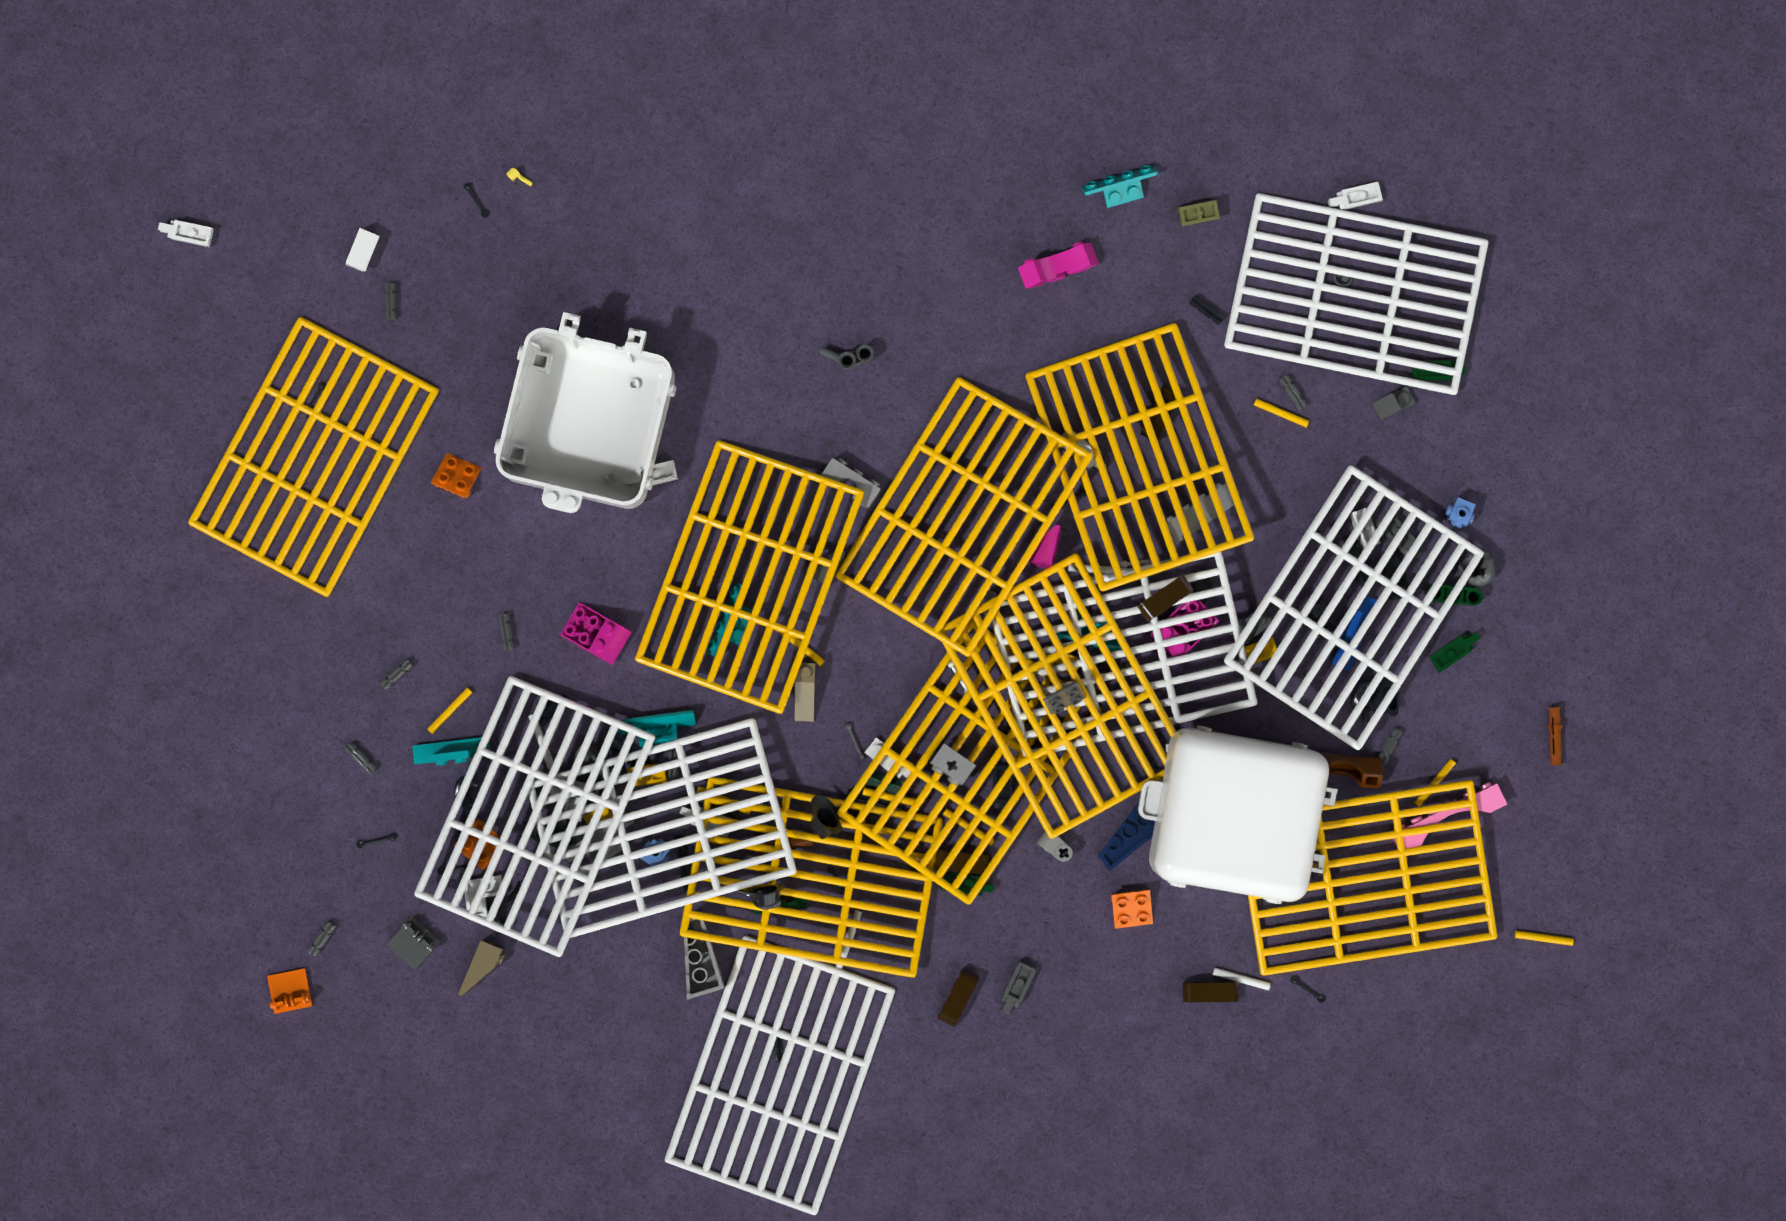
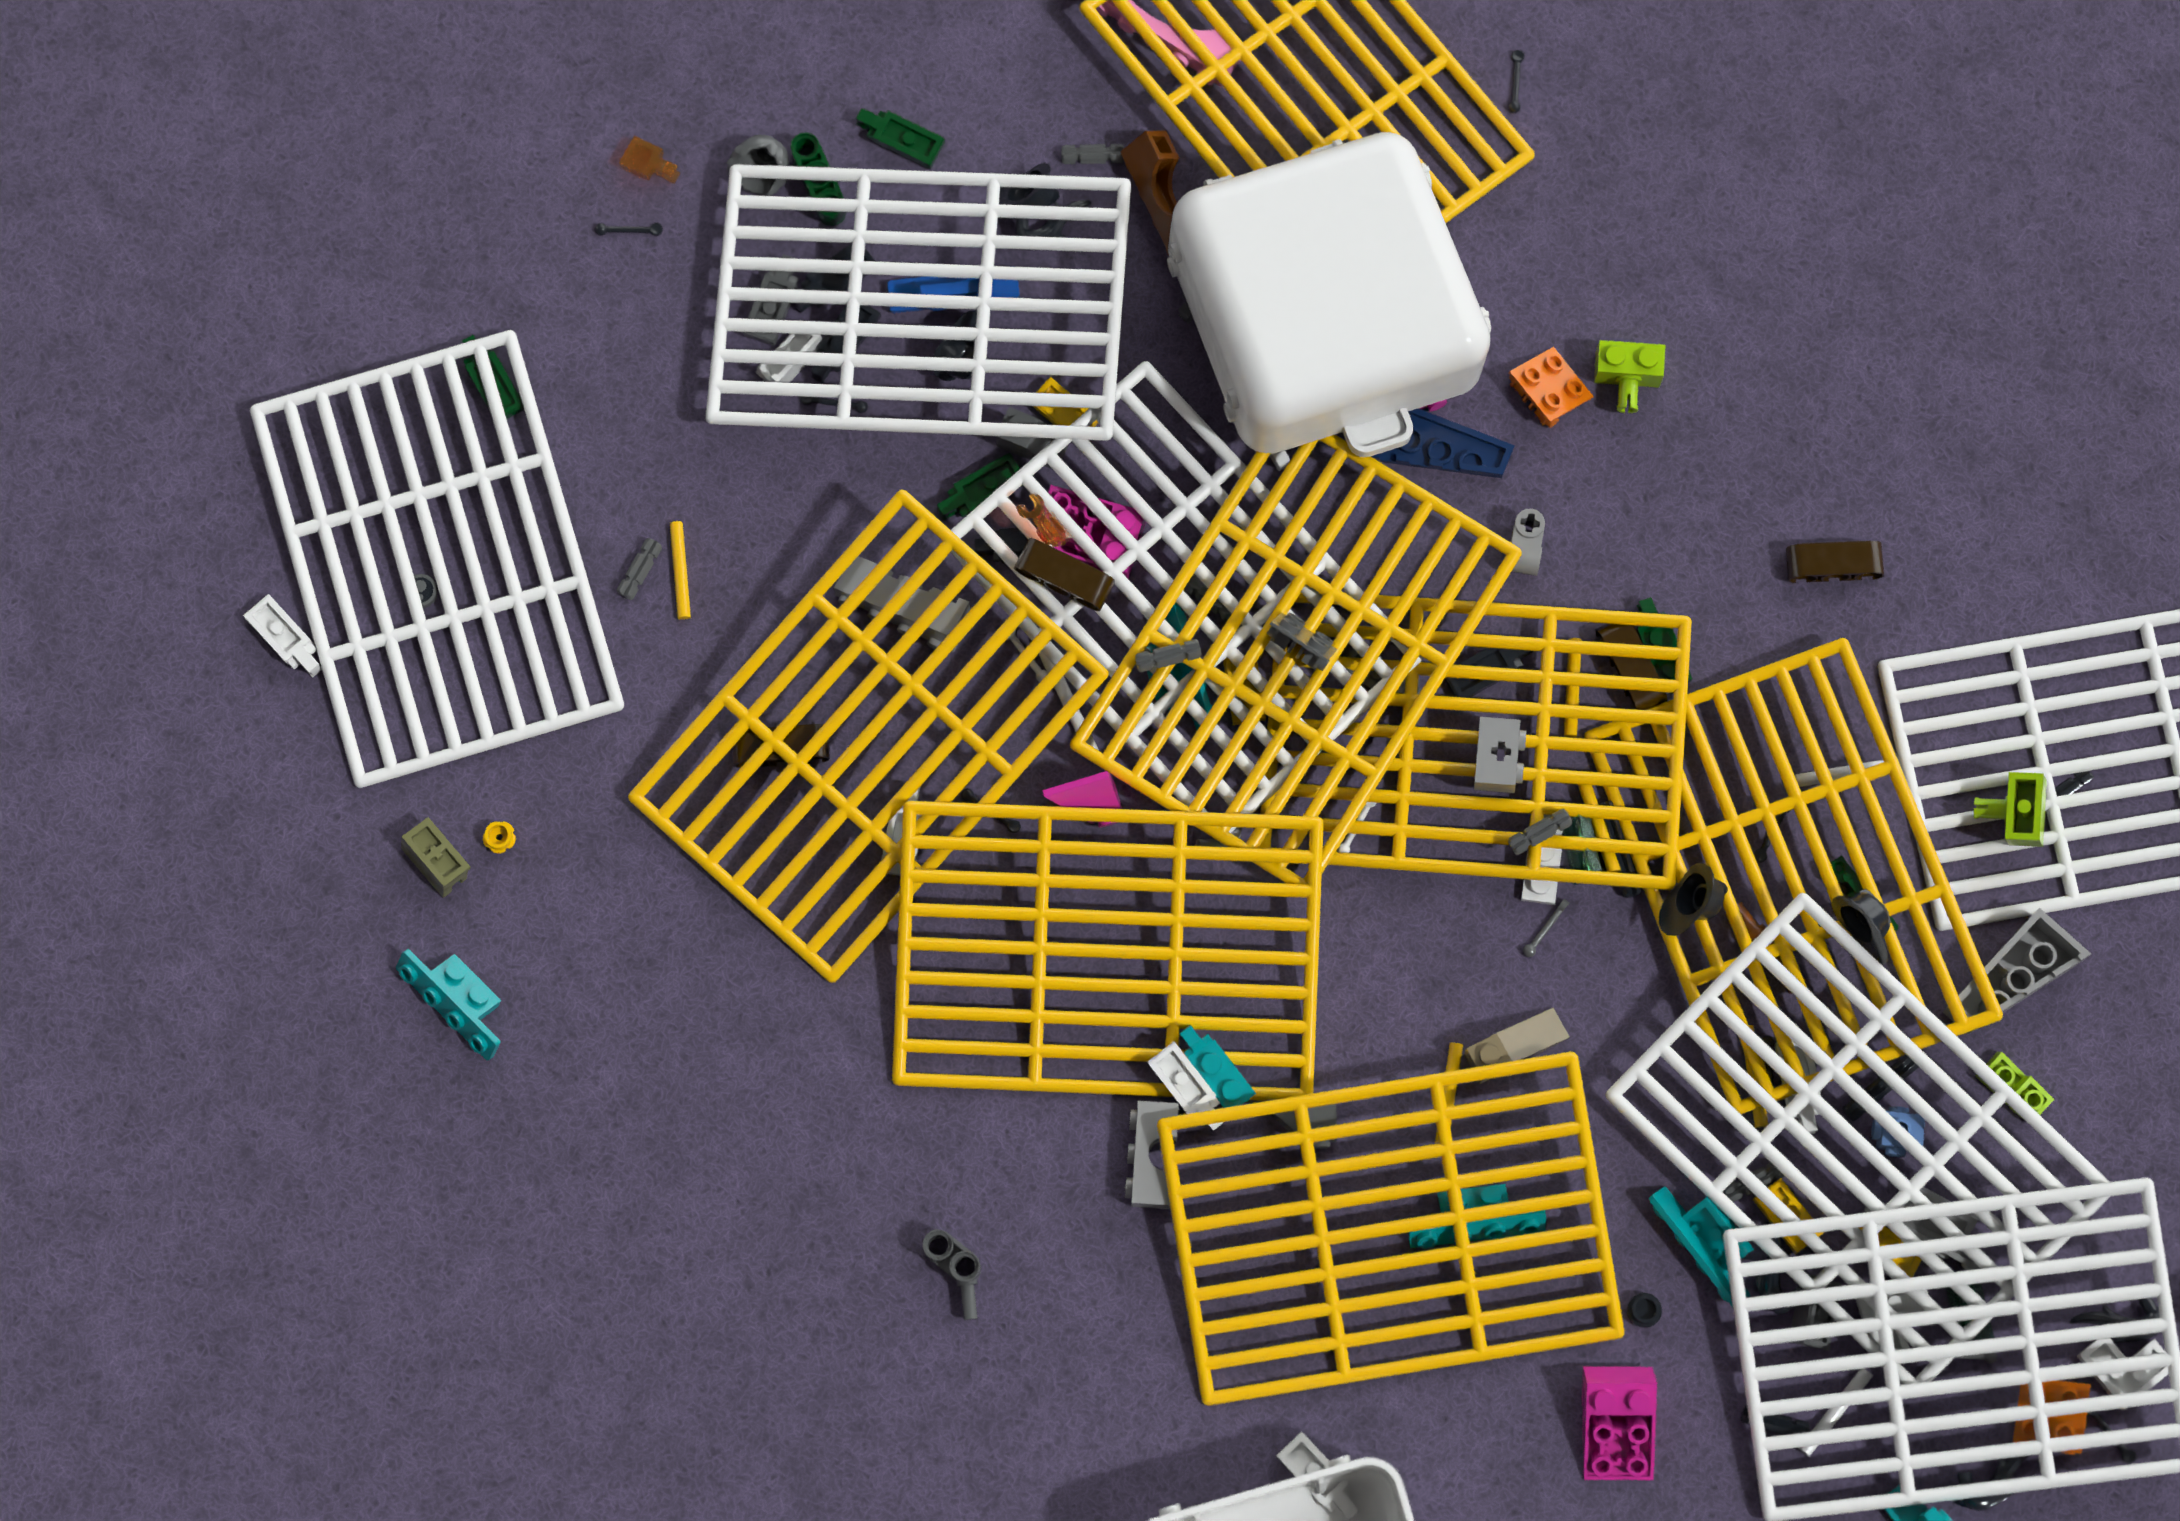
camera: 120 degrees left, 10 degrees down
dark grey hinge [1001,961,1037,1015] -> none
dark pink brick [1018,241,1099,289] -> none
dark brown beam [1182,981,1239,1003] -> none
black axle [1190,295,1224,325] -> none
white bar [1212,967,1271,990] -> none
dark grey slope [1372,386,1415,420] -> none
yellow bar [1414,759,1456,807] -> none
medium blue brick [1445,497,1476,529] -> none
none -> yellow plate [483,821,516,854]
none -> black hinge [595,223,663,236]
none -> clear orange plate [619,136,681,184]
none -> dark green hinge [937,453,1023,521]
none -> clear orange plate [1016,493,1073,547]
none -> dark grey axle [1135,639,1201,672]
none -> white hinge [1148,1041,1224,1130]
none -> teal hinge [1180,1025,1256,1108]
none -> dark grey axle [1508,809,1572,855]
none -> lime brick [1594,340,1665,414]
none -> black plate [1627,1293,1662,1328]
none -> lime brick [1974,772,2047,847]
none -> lime slope [1975,1052,2054,1119]

